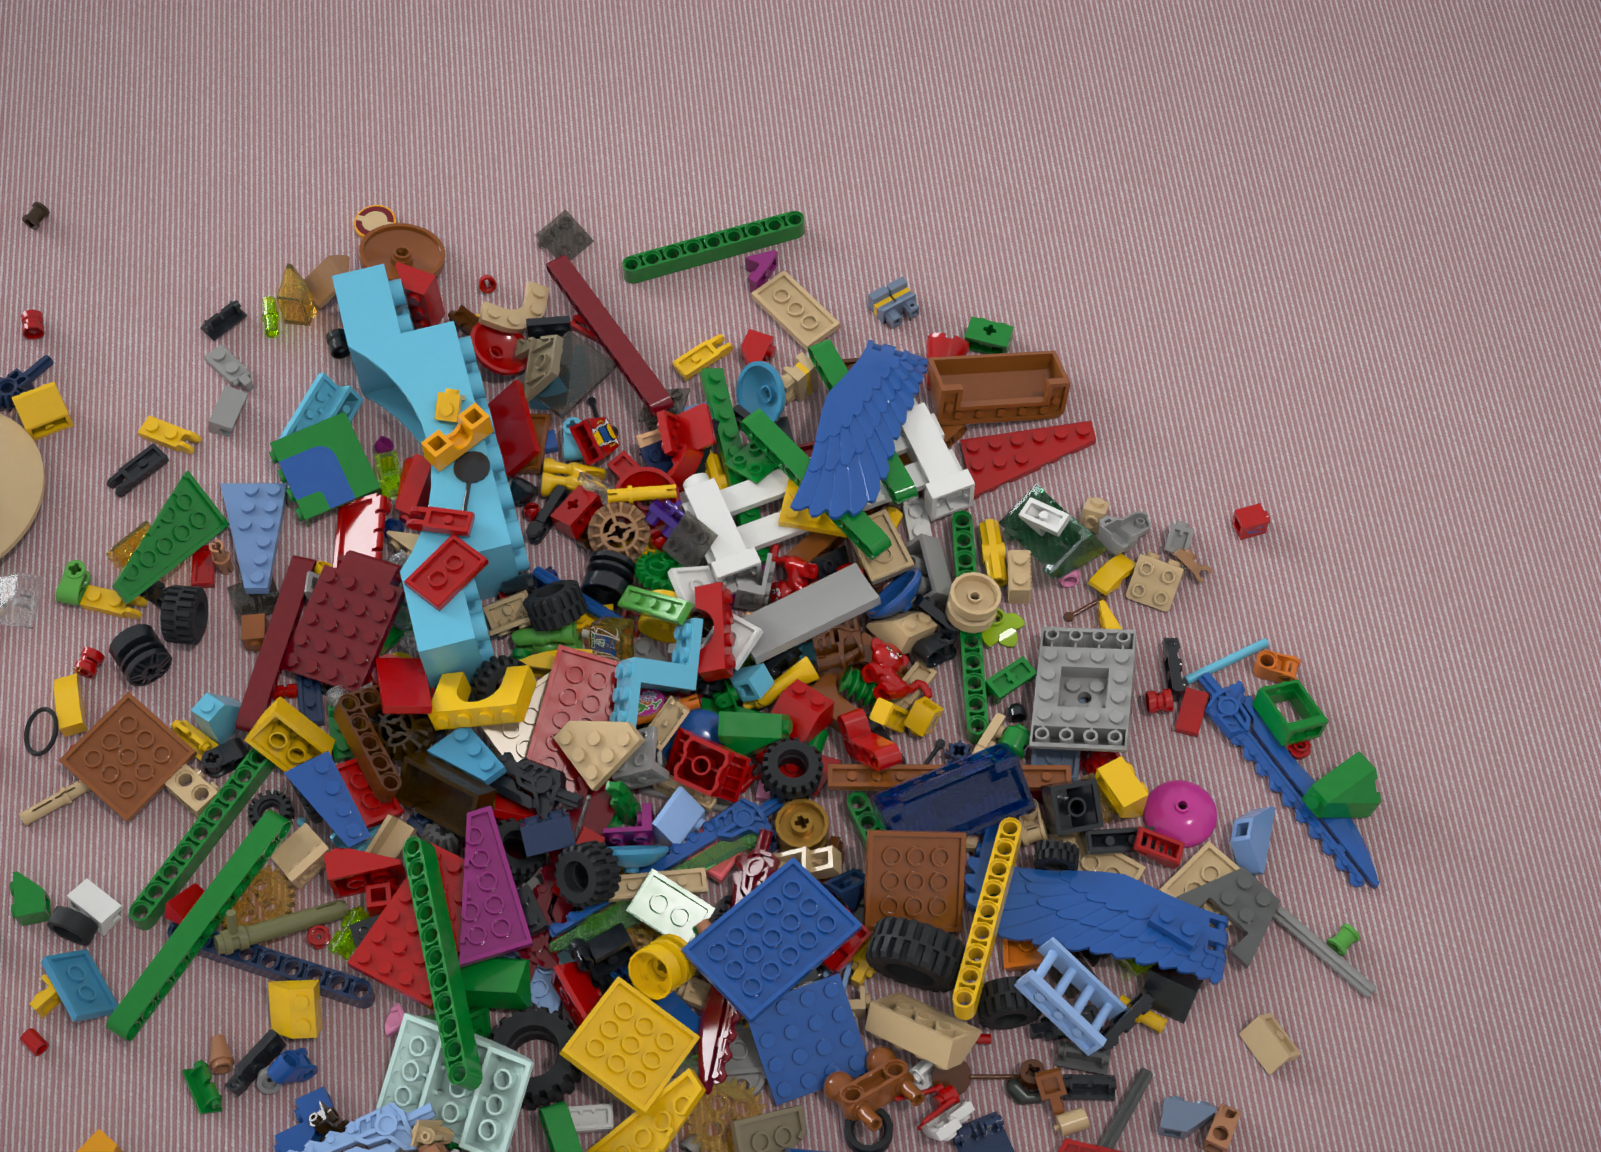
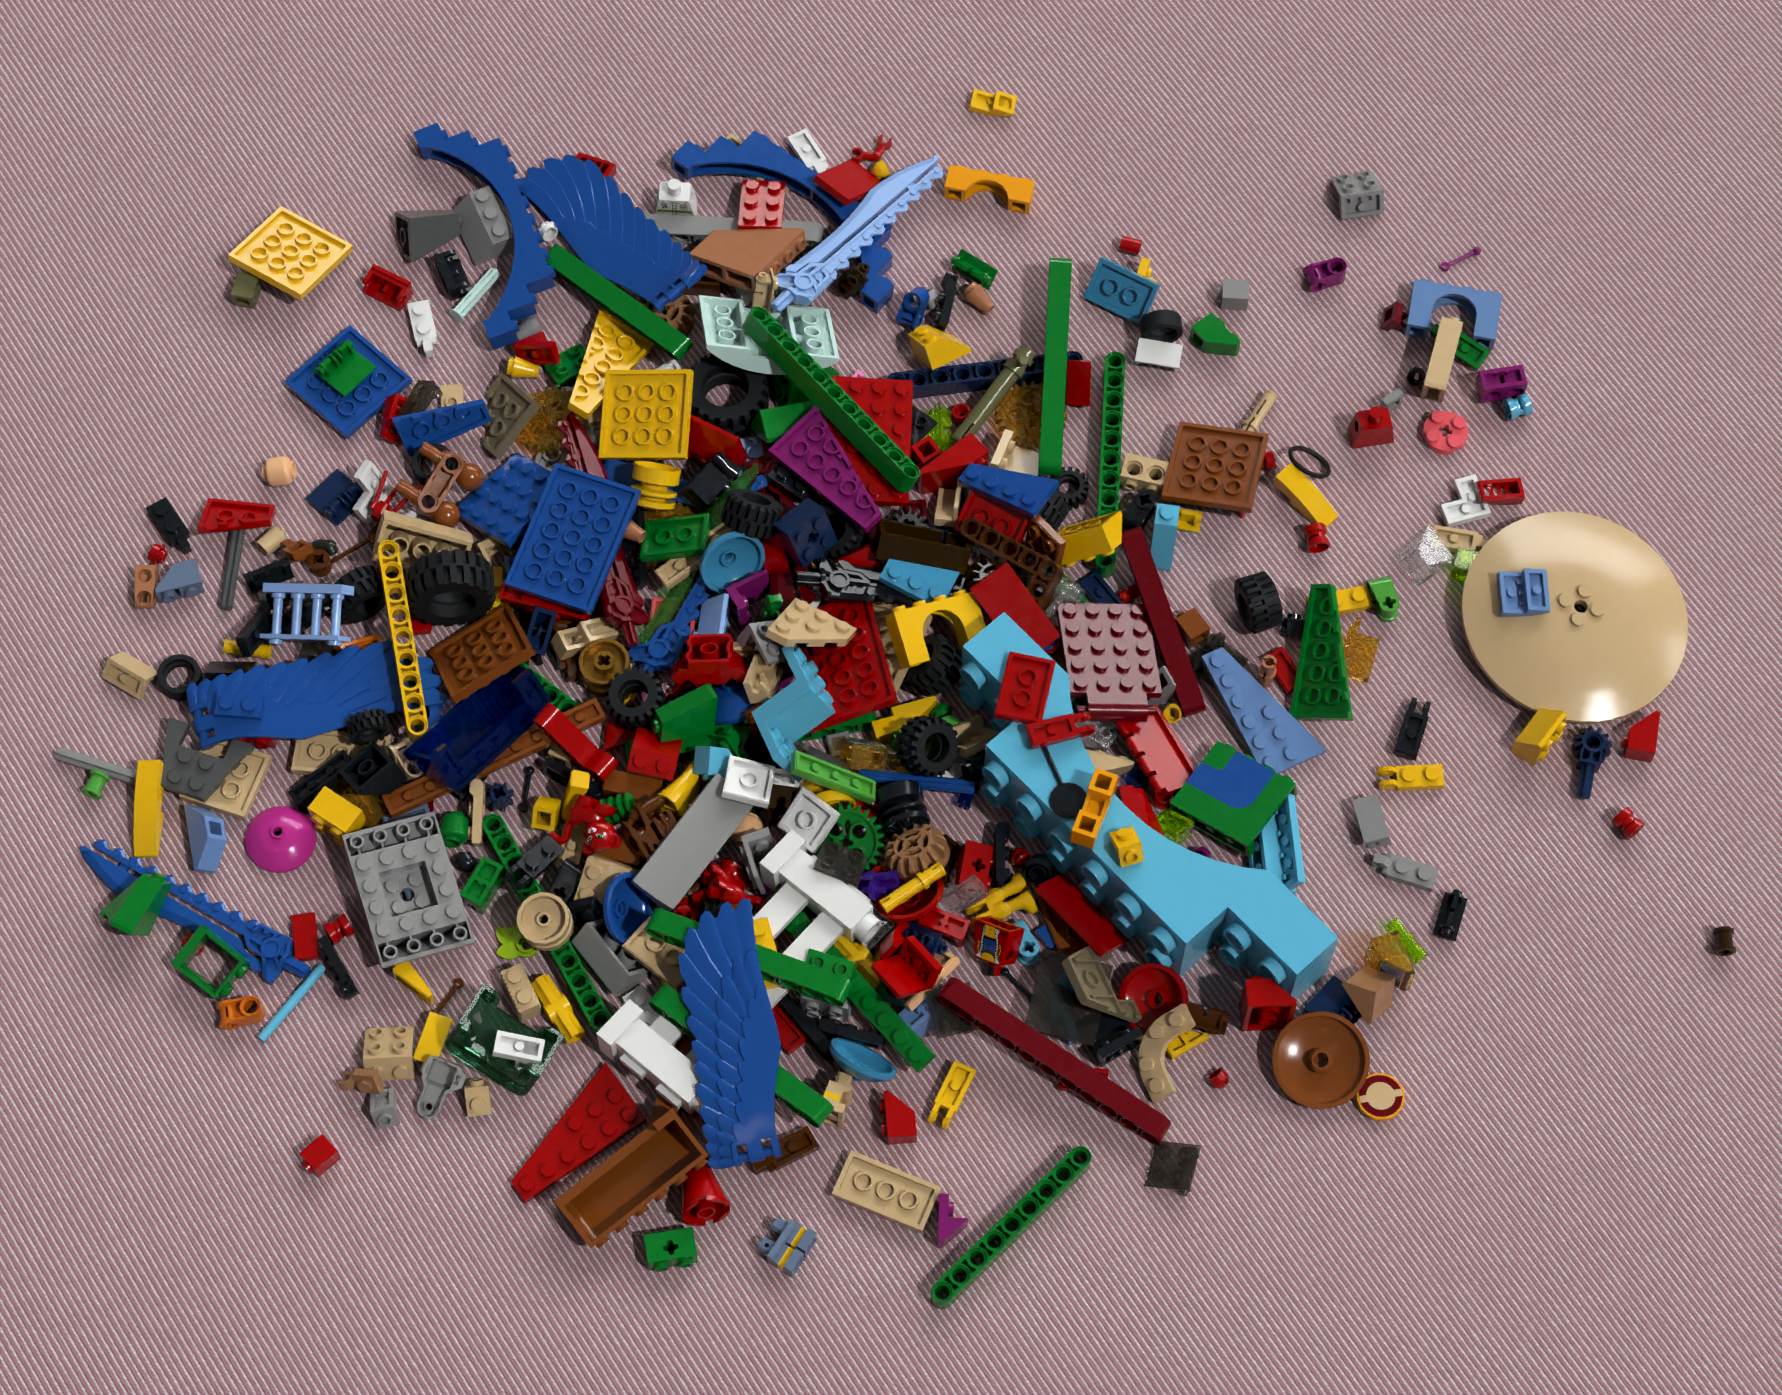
camera: 150 degrees right, 5 degrees up
black wheel [109,624,172,686] -> none
red arch [695,582,736,682] -> none
red slope [1133,826,1185,869] -> none
none -> yellow slope [133,760,164,858]
none -> black tyre [157,654,203,701]
none -> black hinge [504,835,565,891]
none -> dark orange tile [1024,514,1066,574]

